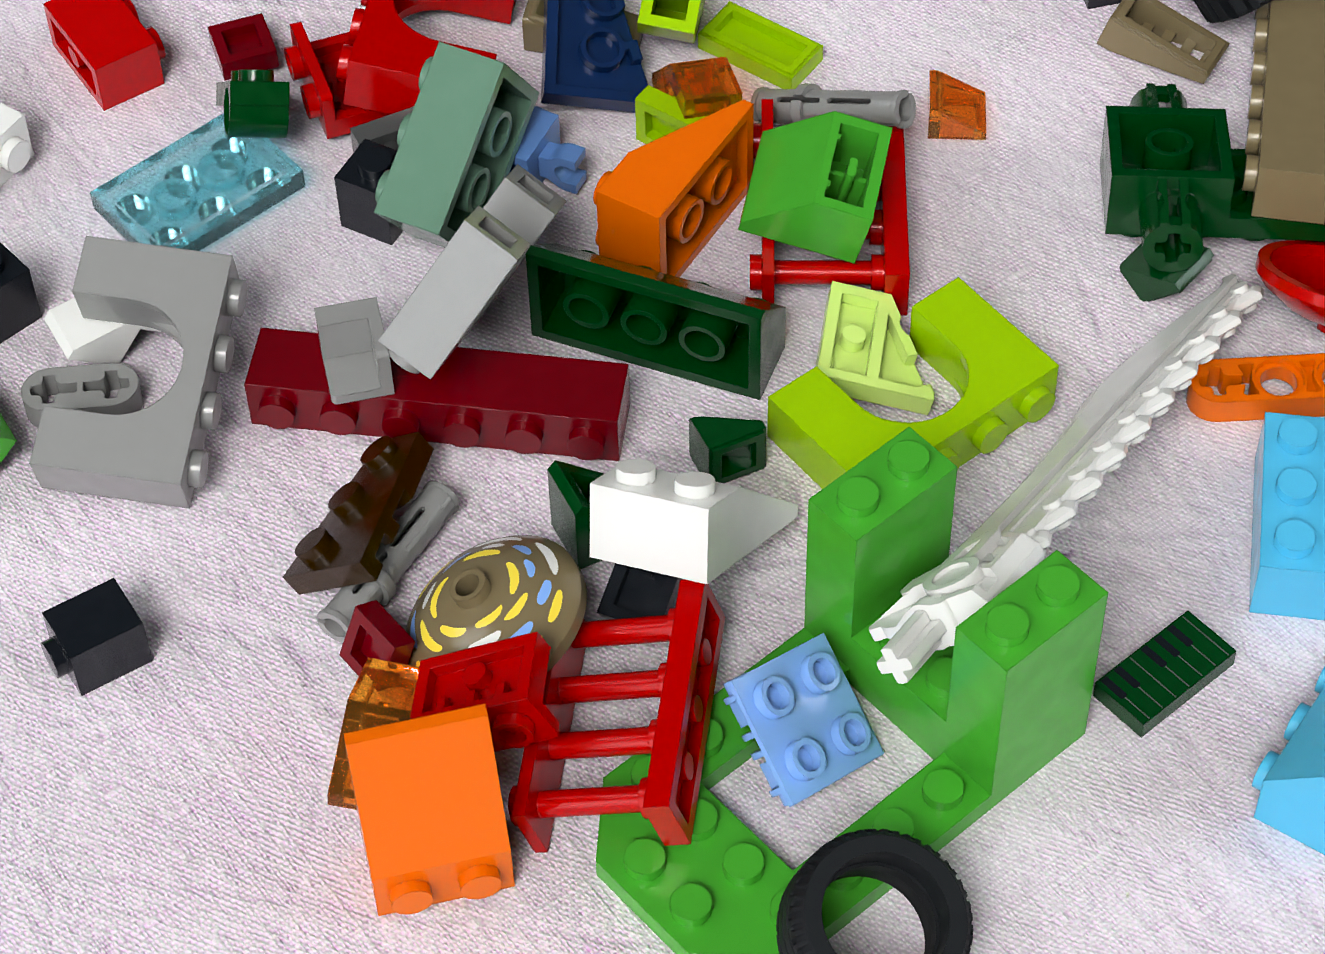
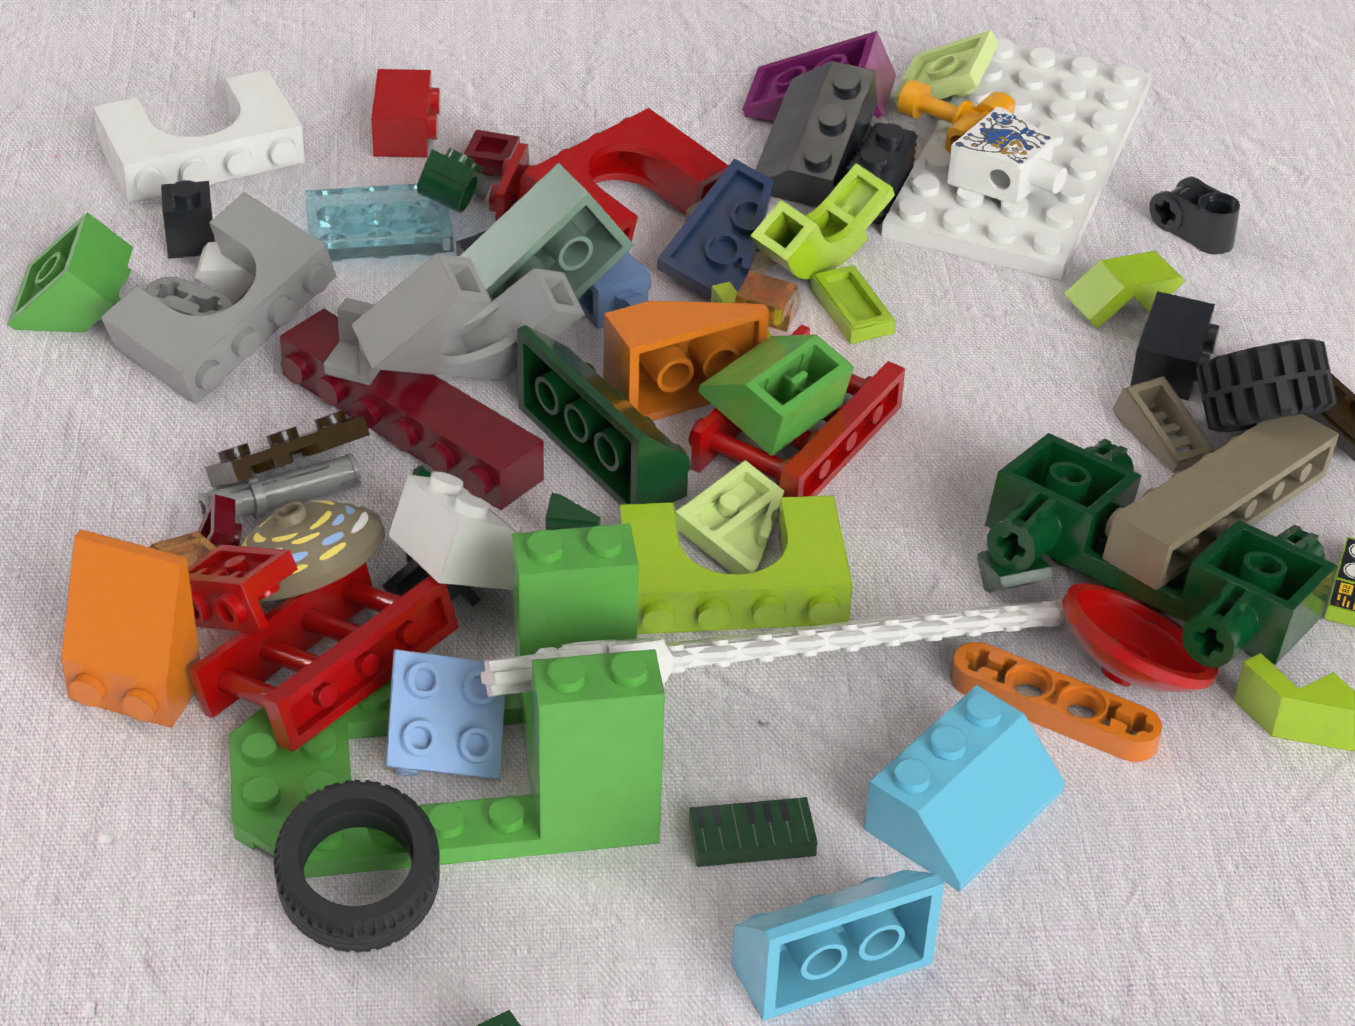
camera: 30 degrees right, 10 degrees down
black brick [40,578,153,696] -> none
light grey pin [751,83,916,129] -> none
clear orange slope [927,70,986,140] -> none

